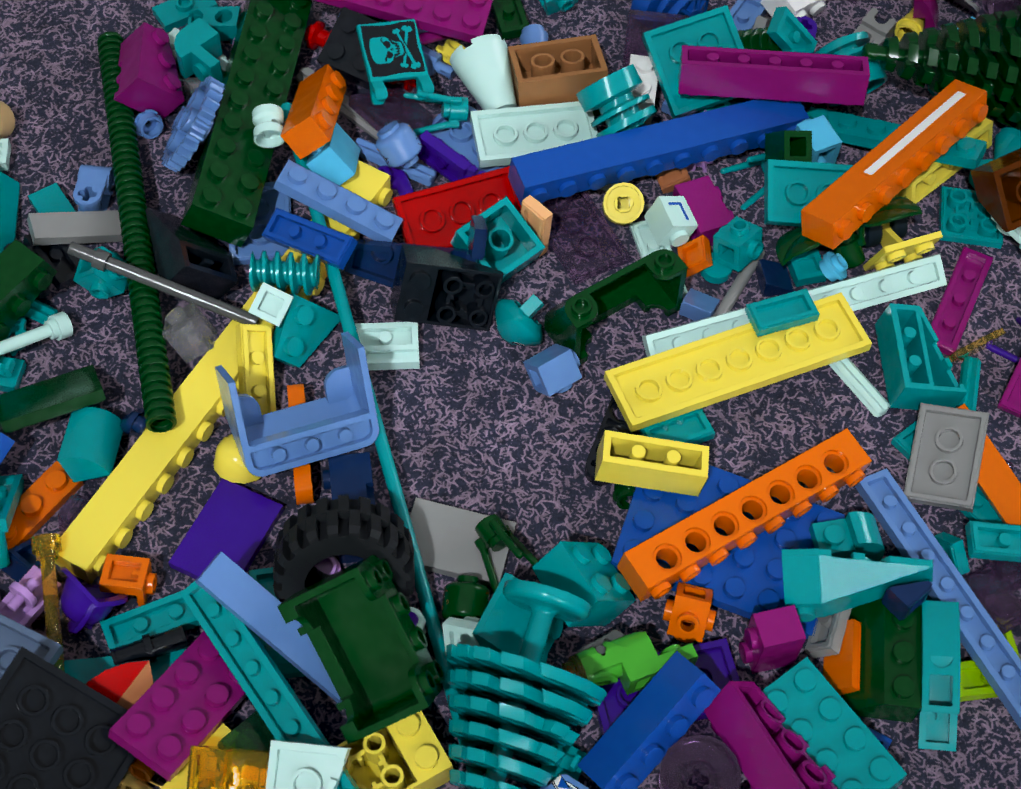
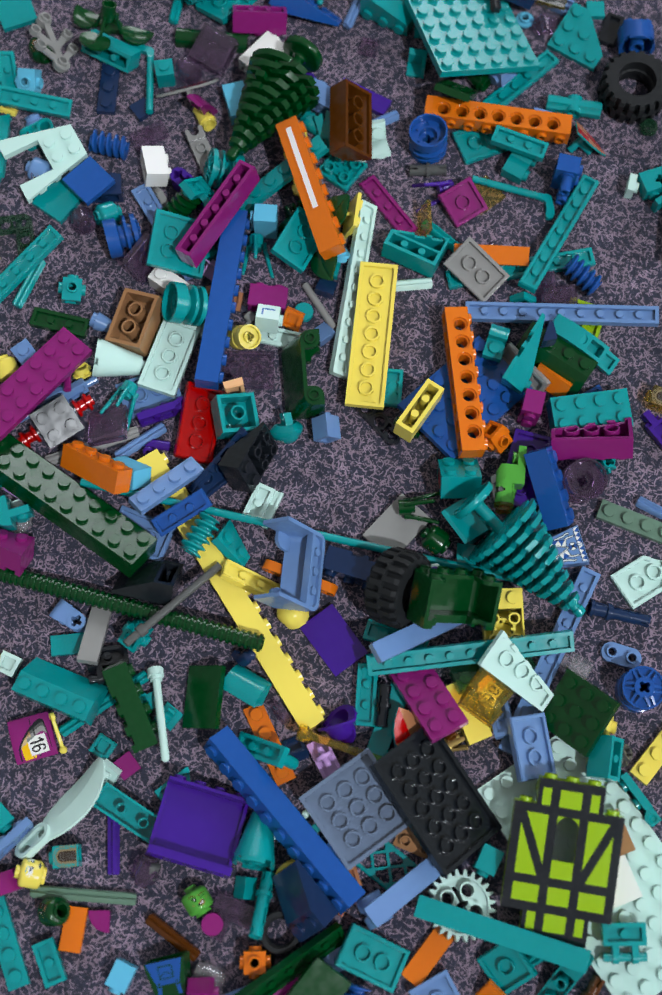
camera: 60 degrees left, 15 degrees up
orange bracket [99,553,157,606] -> none
medium blue plate [134,109,163,139] -> none
medium blue gear [161,75,225,173] -> none
clear brick [162,302,217,363] -> none
light aqua plate [248,282,294,327] -> none
light aqua wheel [252,104,285,148] -> none
flag [356,19,435,106] -> none
medium blue head [376,120,422,169] -> none
light aqua tile [442,616,480,654] -> none
dark blue tile [468,215,488,260] -> none
teal brick [713,216,764,272] -> none
teal tile [745,288,820,337] -> none
dark green brick [765,130,812,162] -> none

